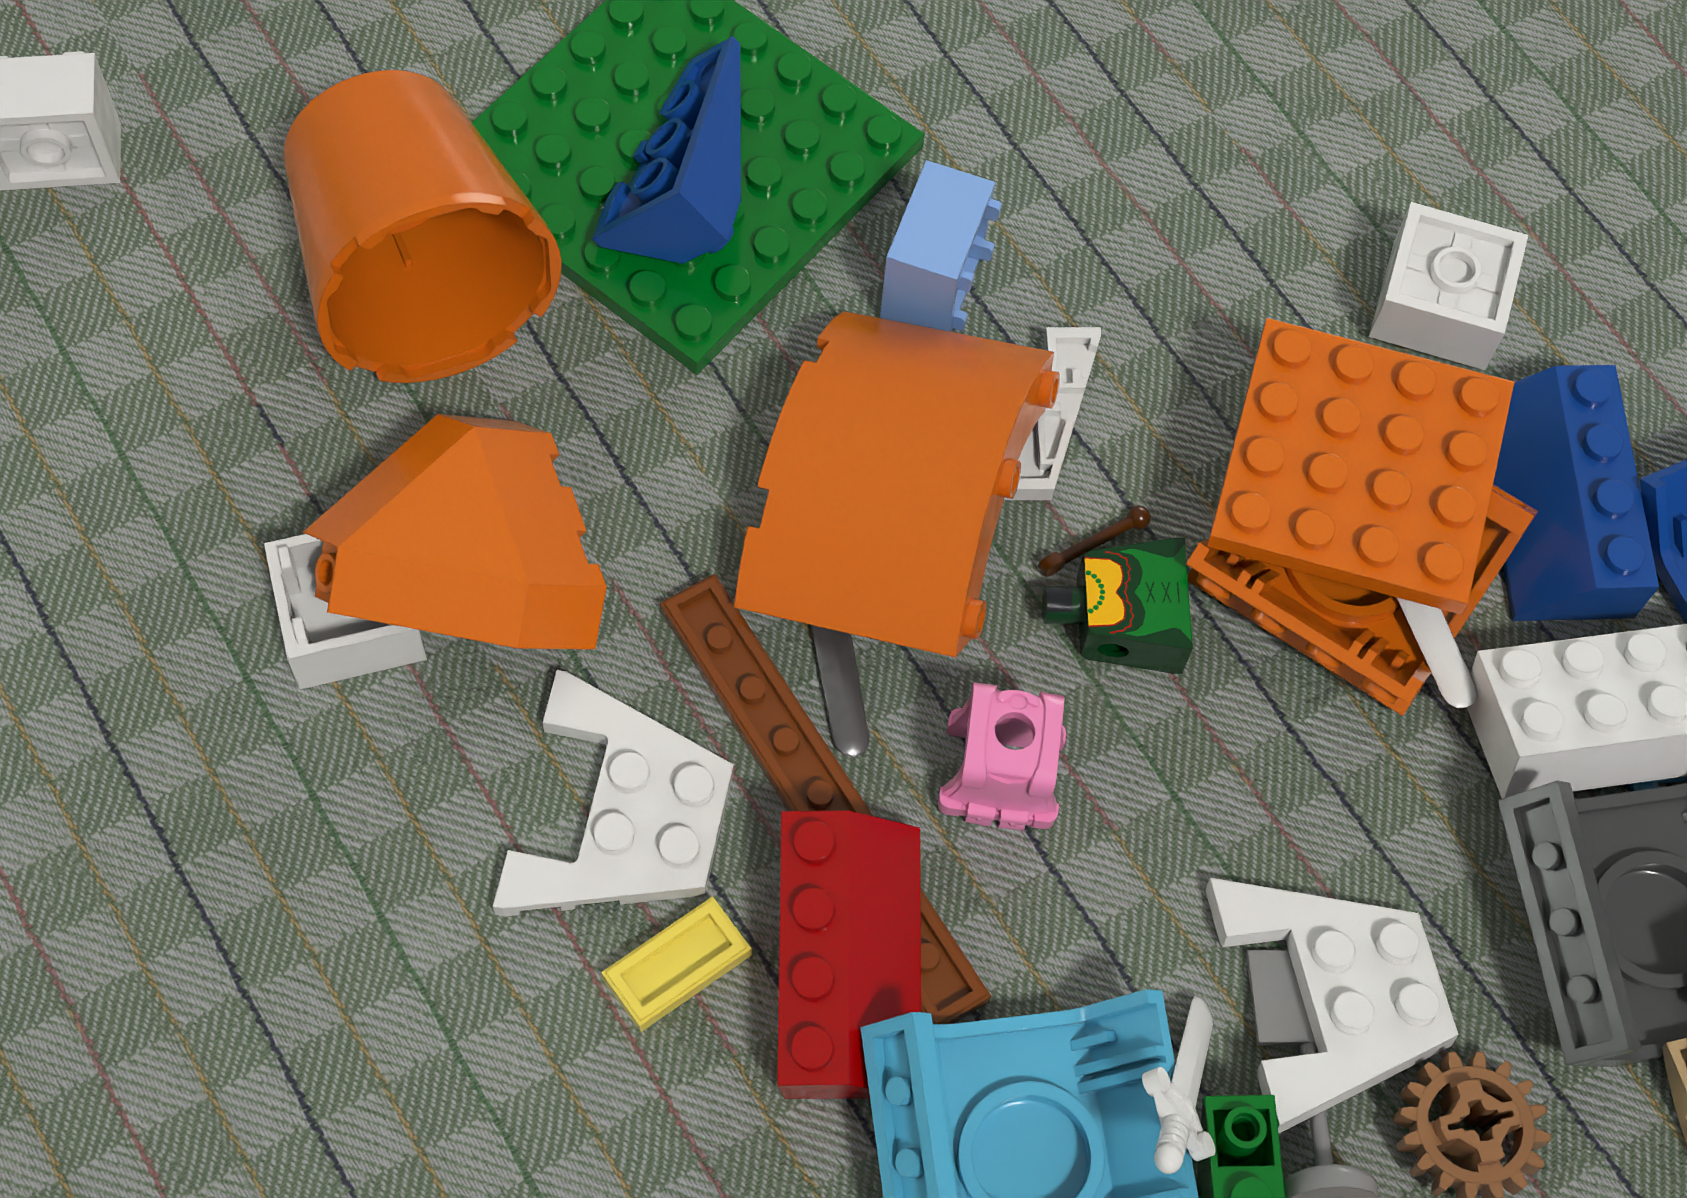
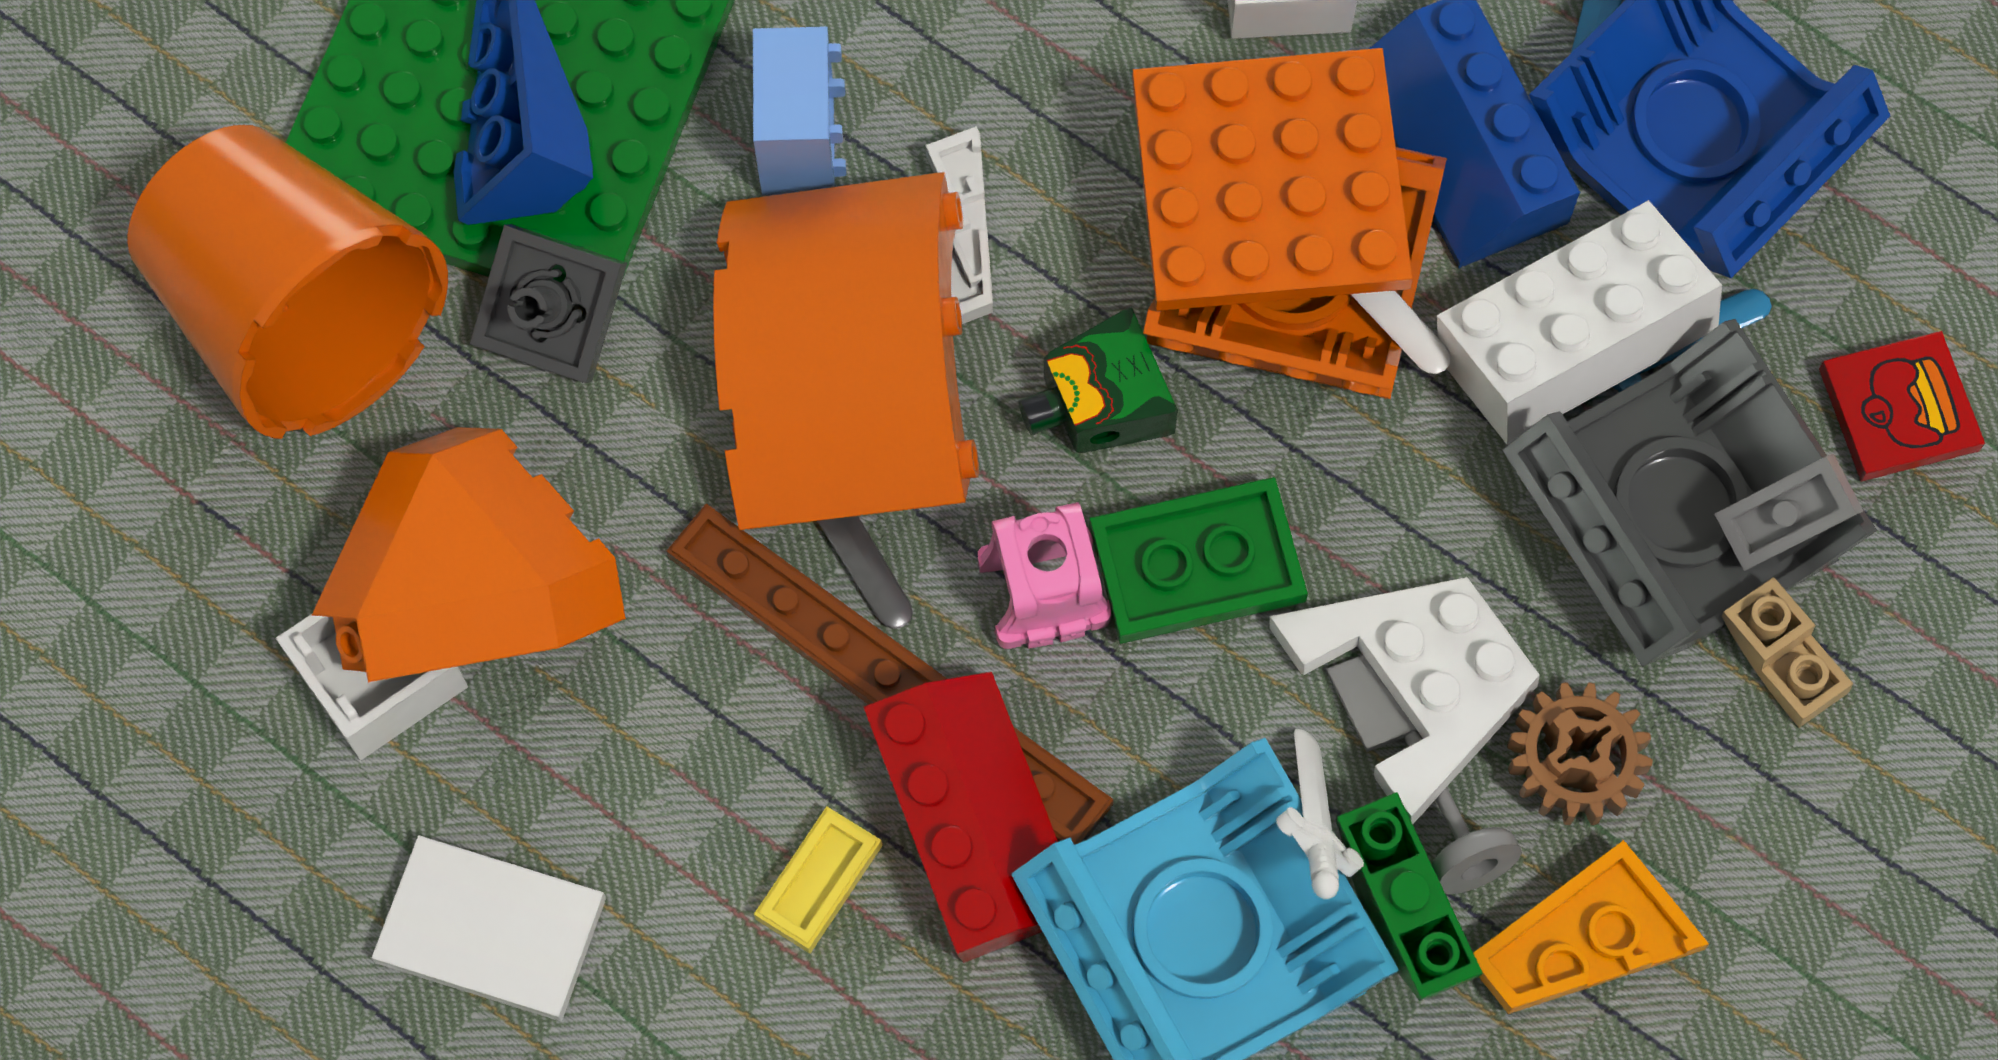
camera: 15 degrees left, 5 degrees up
white wing [493,670,734,917] -> none
reddish brown hinge [1038,505,1151,577] -> none
none -> white tile [372,835,606,1022]
none -> dark grey plate [470,224,627,384]
none -> green plate [1089,477,1308,644]

